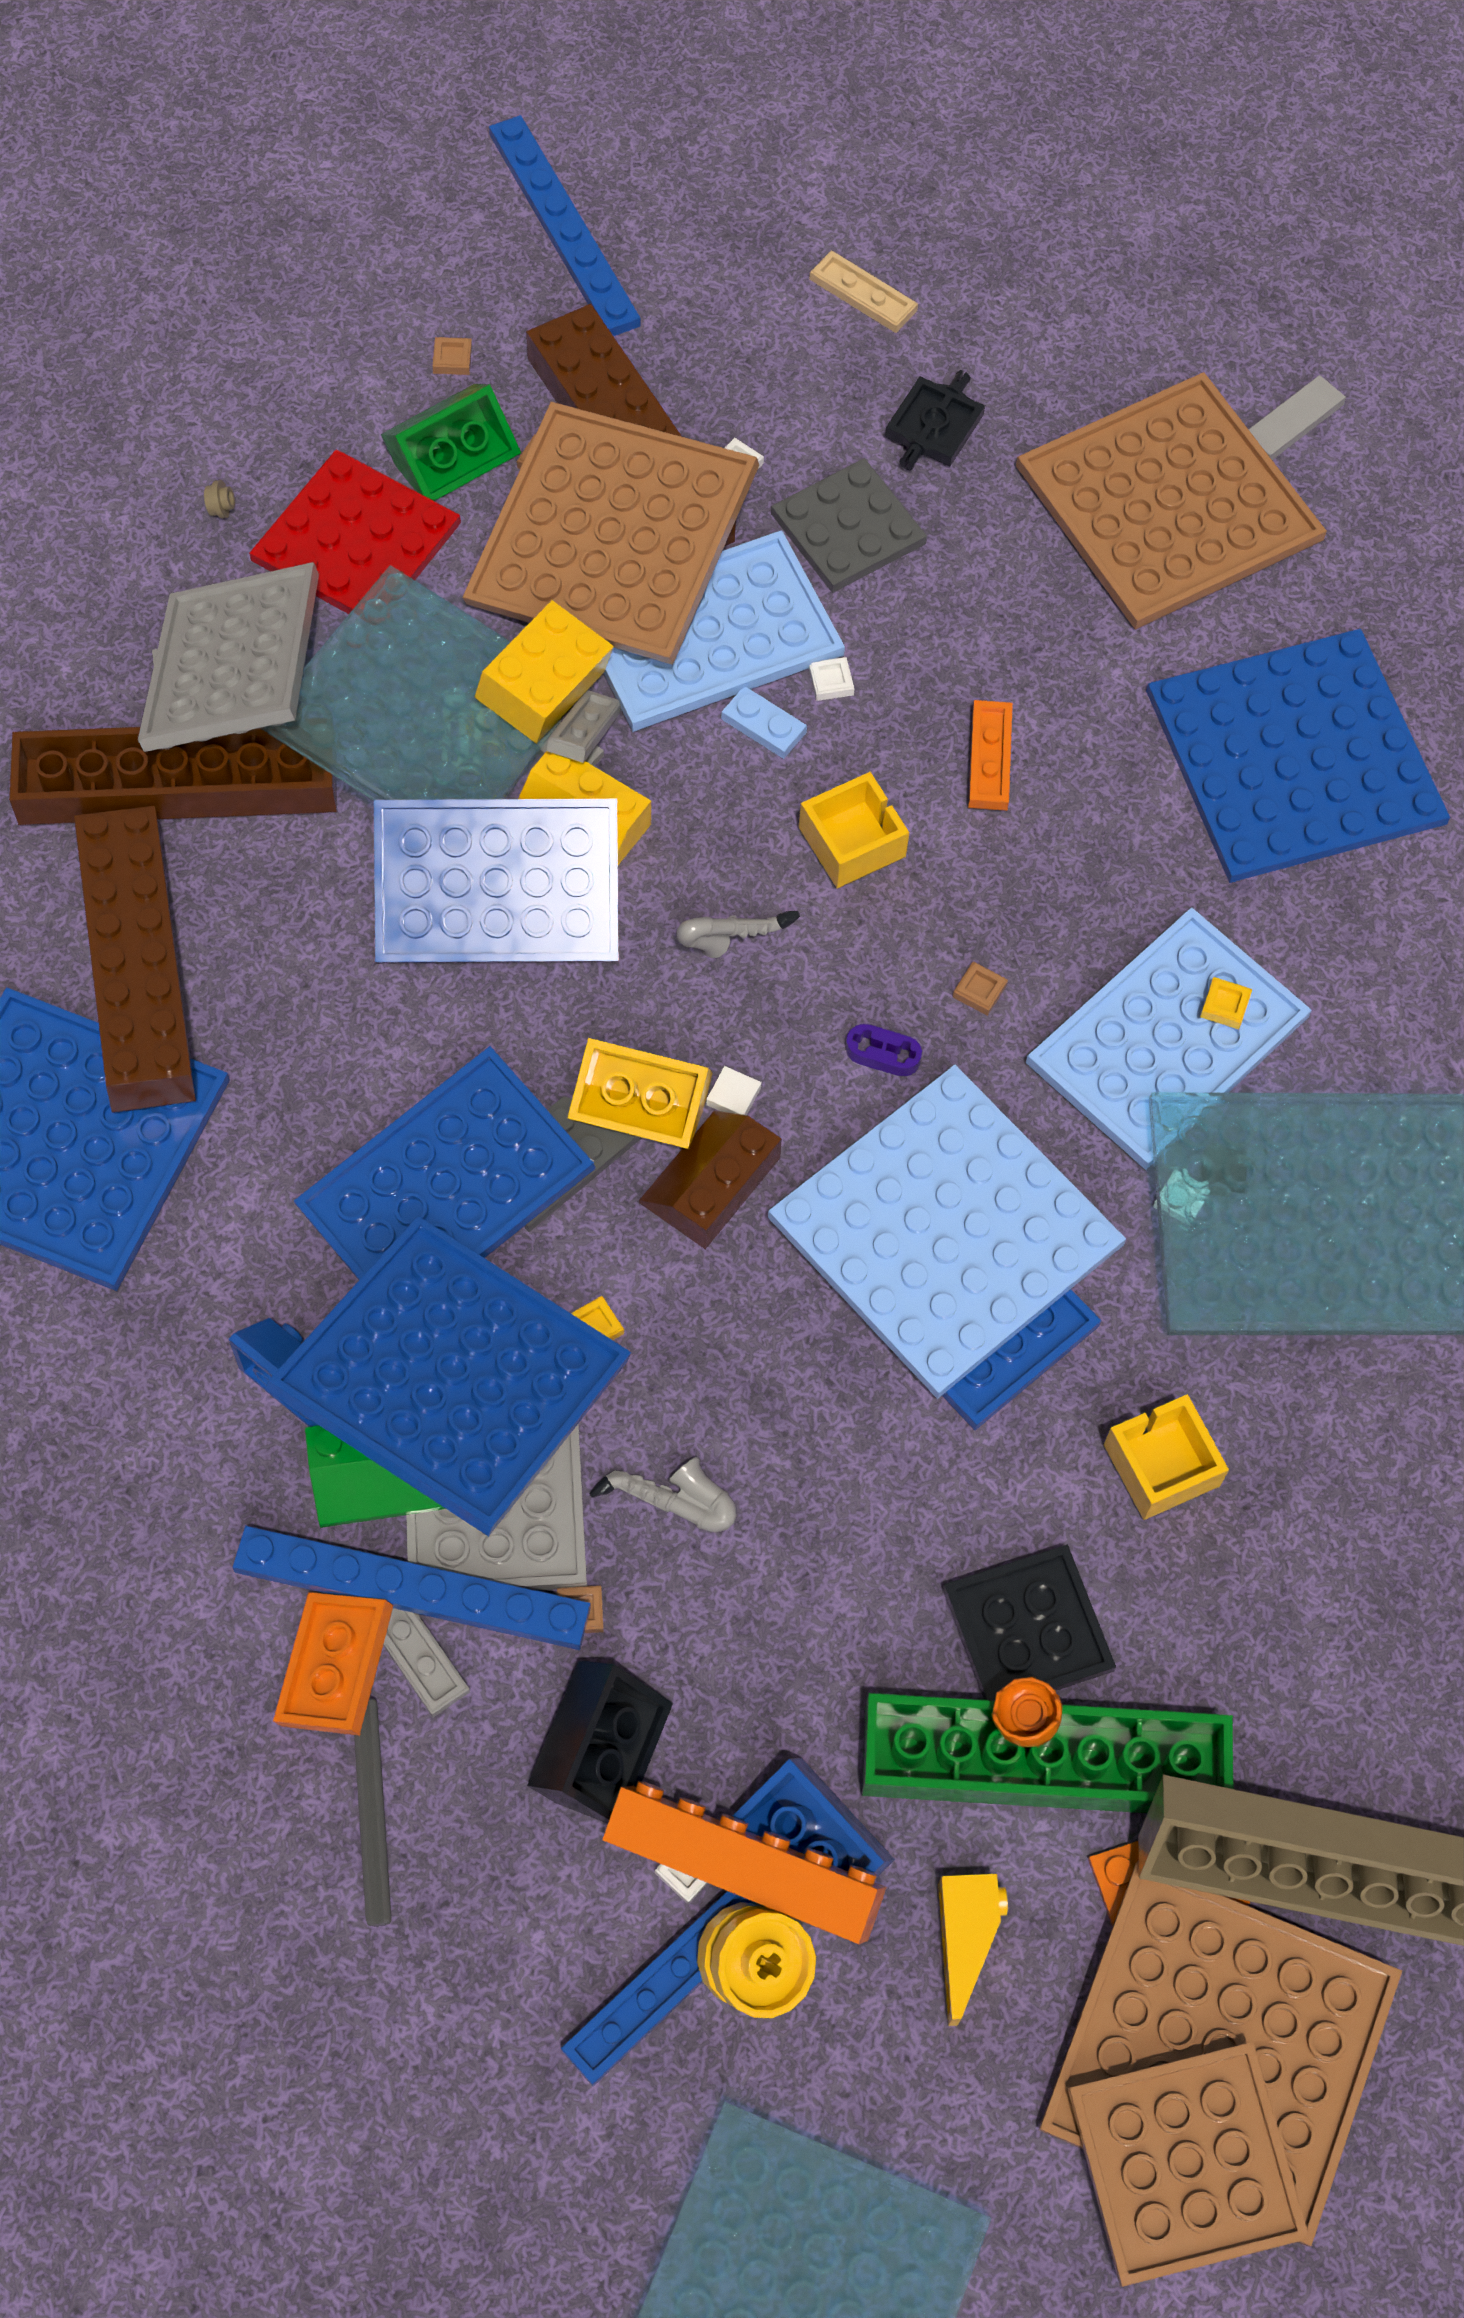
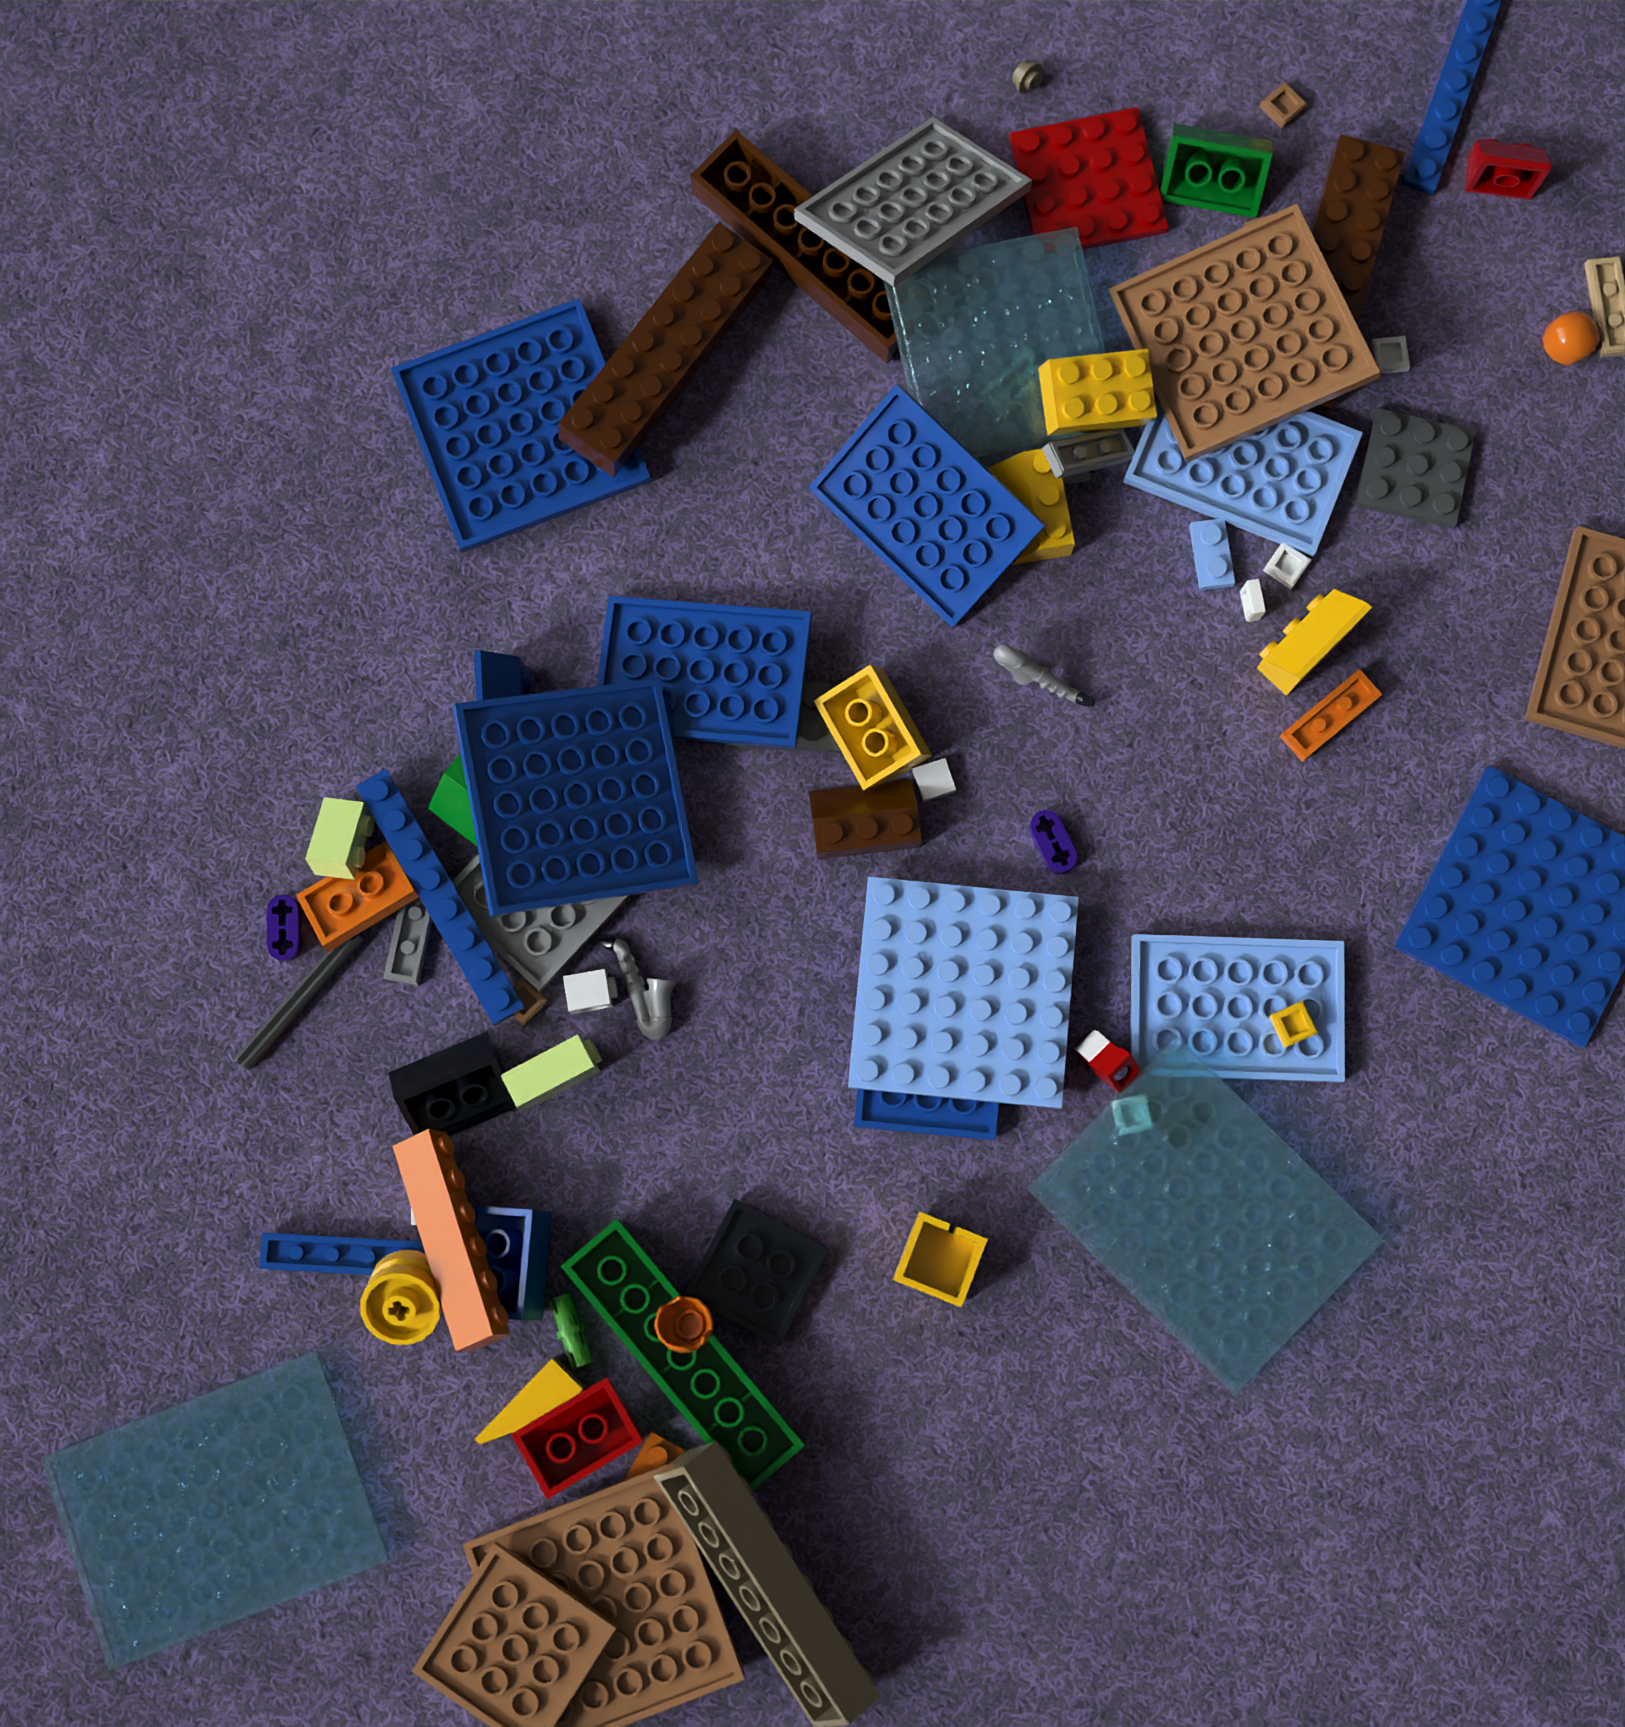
camera: 50 degrees right, 15 degrees up
yellow tile [571,1296,624,1340] -> none
yellow piece [799,772,910,888] -> none
black plate [885,370,985,470] -> none
medium nougat tile [953,961,1008,1016] -> none
none -> dark purple beam [266,894,302,962]
none -> yellowish green brick [305,797,374,880]
none -> yellowish green brick [500,1034,602,1111]
none -> red slope [511,1377,646,1499]
none -> bright green pin [548,1293,594,1370]
none -> white brick [563,969,618,1014]
none -> red leg [1074,1030,1143,1095]
none -> white tile [1240,579,1266,622]
none -> yellow slope [1257,589,1372,696]
none -> red slope [1465,139,1551,200]
none -> orange hair [1542,310,1600,365]

